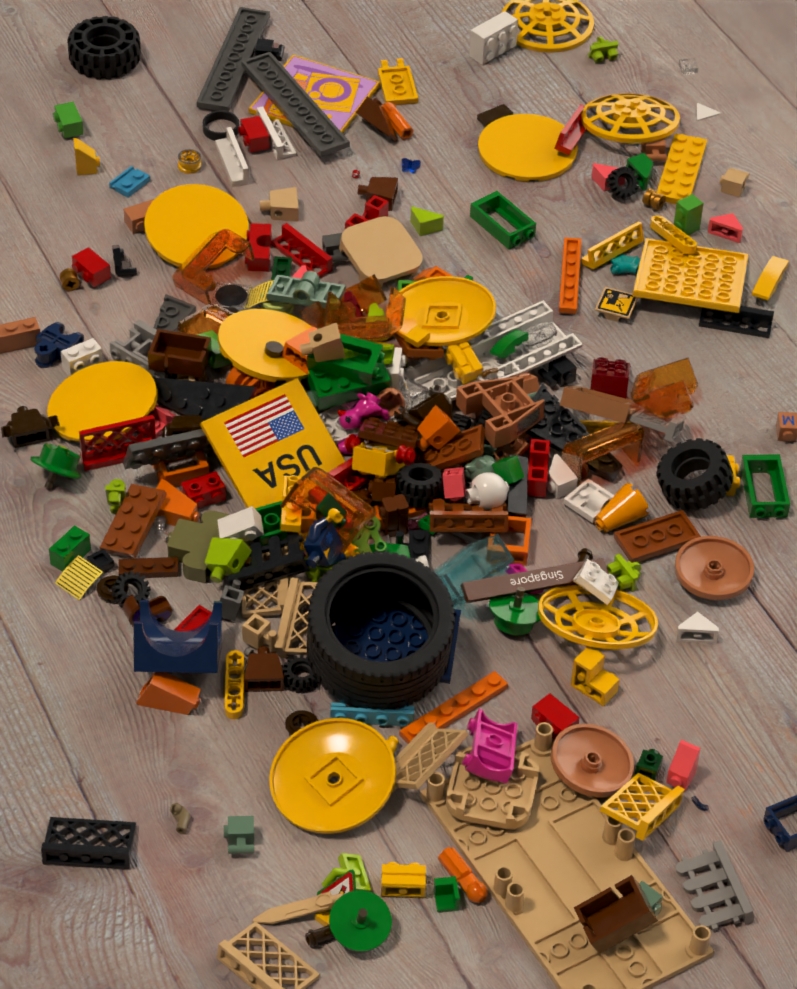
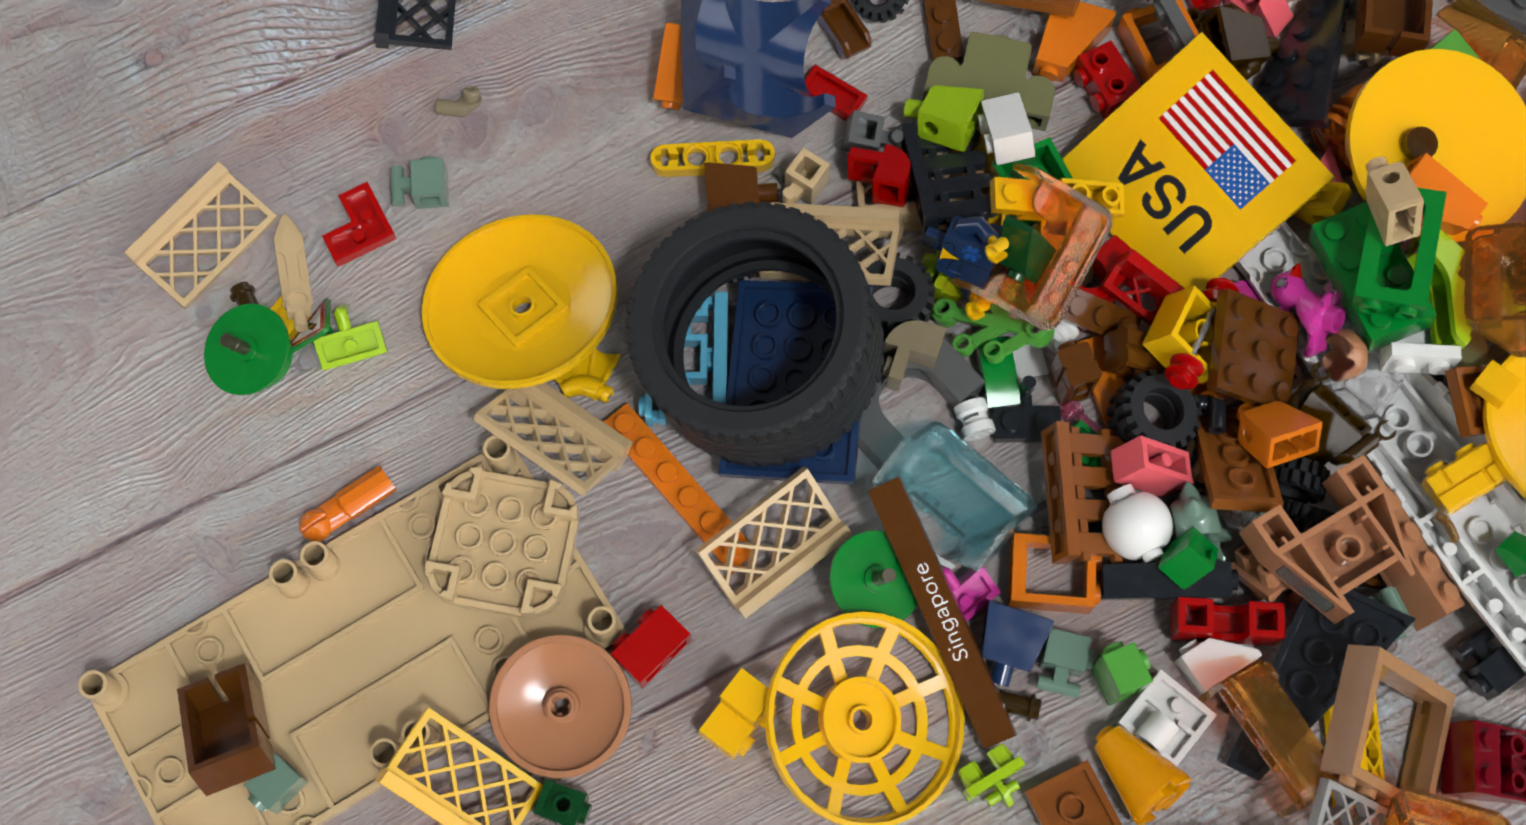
camera: 90 degrees right, 25 degrees up
dark brown gear [285,710,318,736] -> none
yellow brick [381,862,426,897] -> none
green panel [433,876,460,913] -> none
dark pink piece [462,708,517,783] -> none
white plate [573,559,619,605] -> none
none -> red plate [322,181,397,267]
none -> tan fence [695,466,853,619]
none -> red brick [848,144,911,208]
none -> dark blue torso [980,600,1054,687]
none -> sand green brick [1036,628,1095,699]
none -> bright green brick [1091,641,1153,706]
none -> black arm [1196,394,1226,435]

